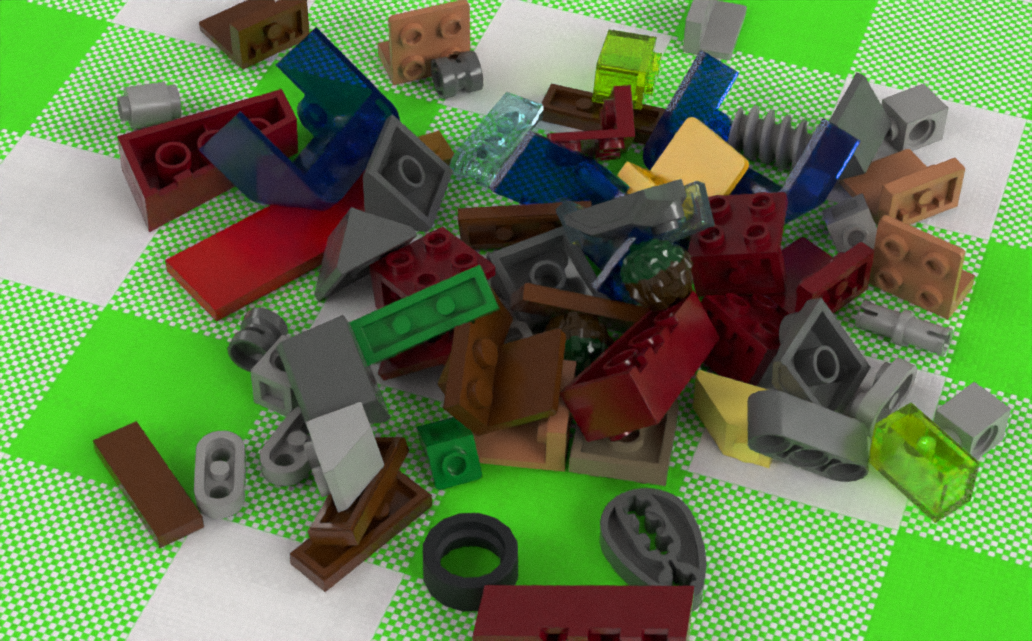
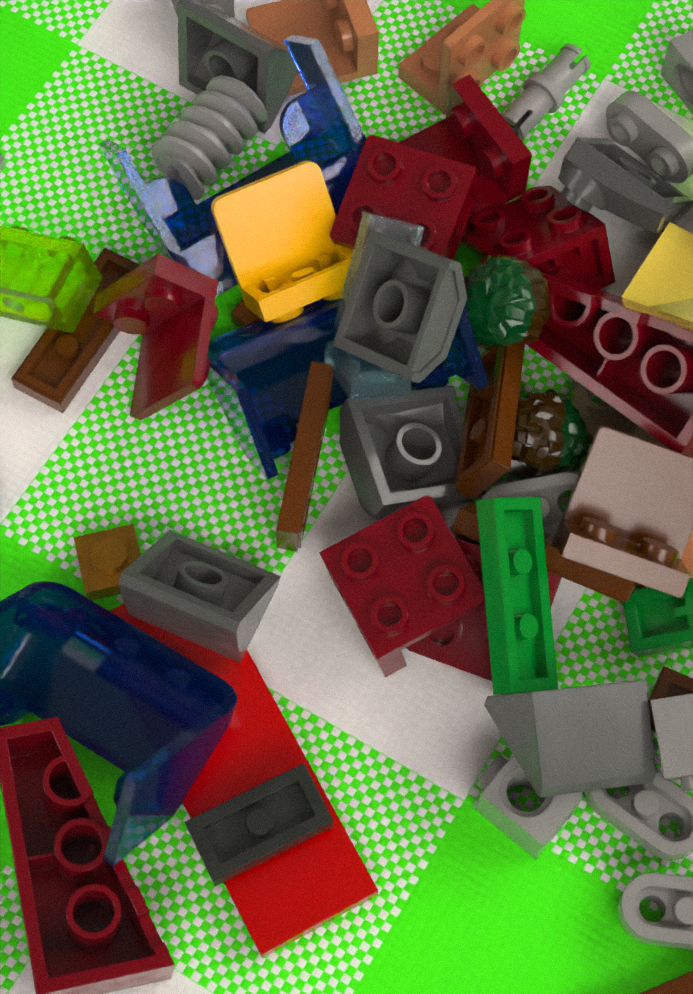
camera: 80 degrees left, 20 degrees up
dark grey wheel [227,308,288,372] -> none
dark grey slope [314,207,417,302] -> none
clear light blue plate [449,91,543,189] -> none
light grey bracket [822,193,877,253] -> none
none -> pearl dark grey plate [185,763,334,886]

